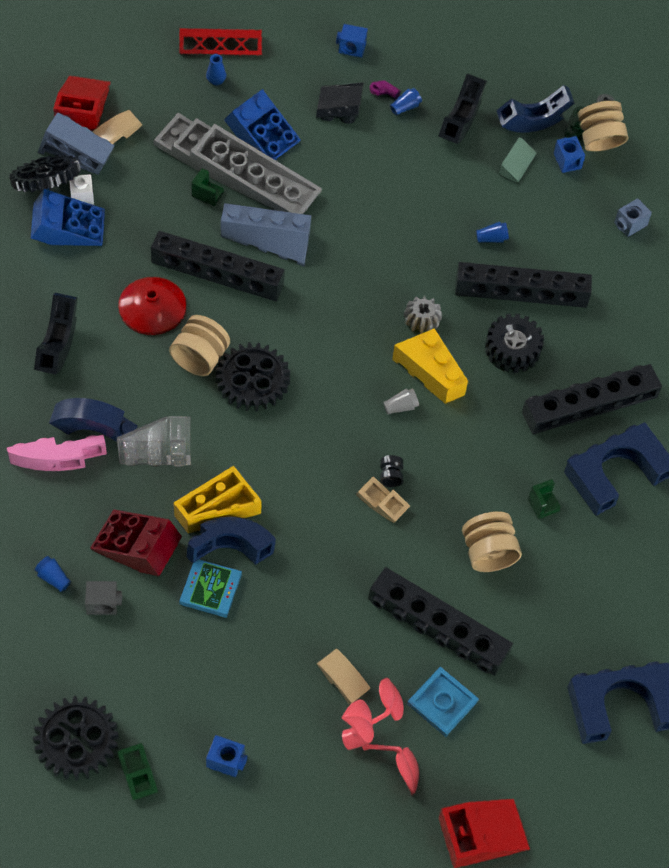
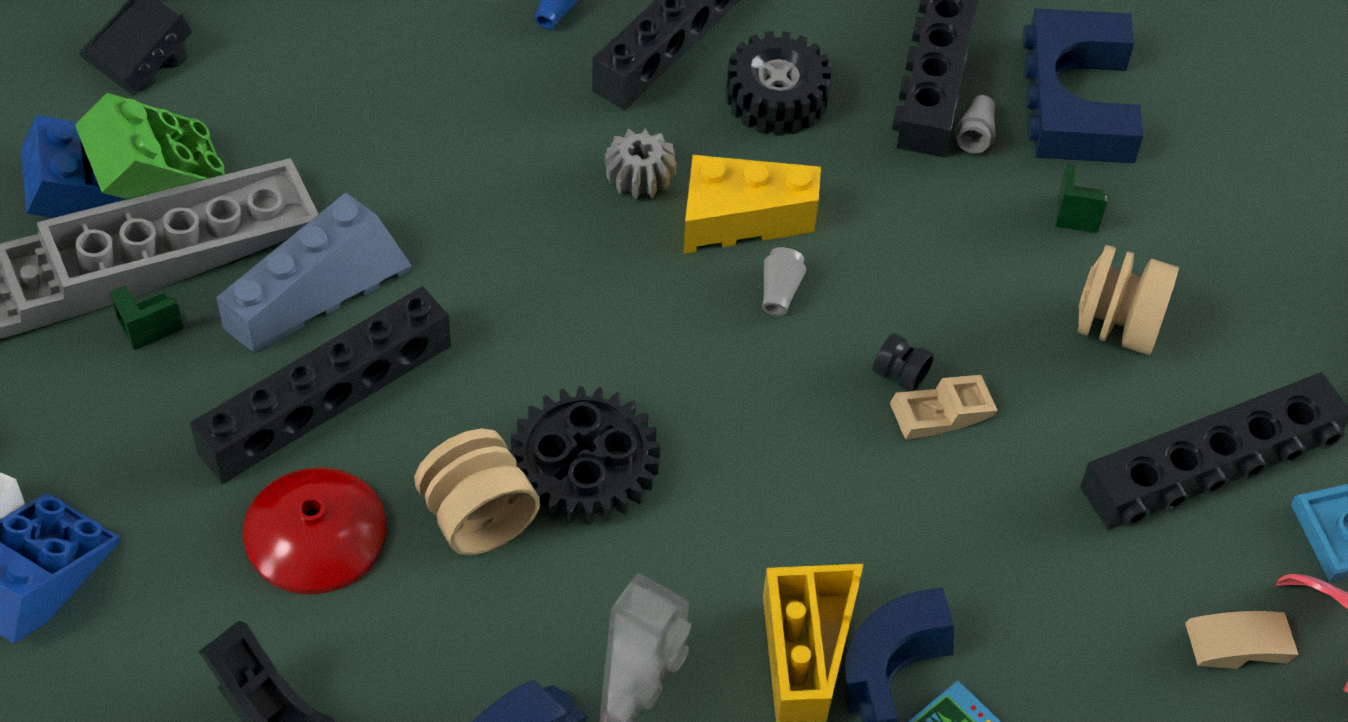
camera: 55 degrees left, 5 degrees down
none -> bright green slope [75,92,225,199]
none -> light grey cone [954,95,996,153]

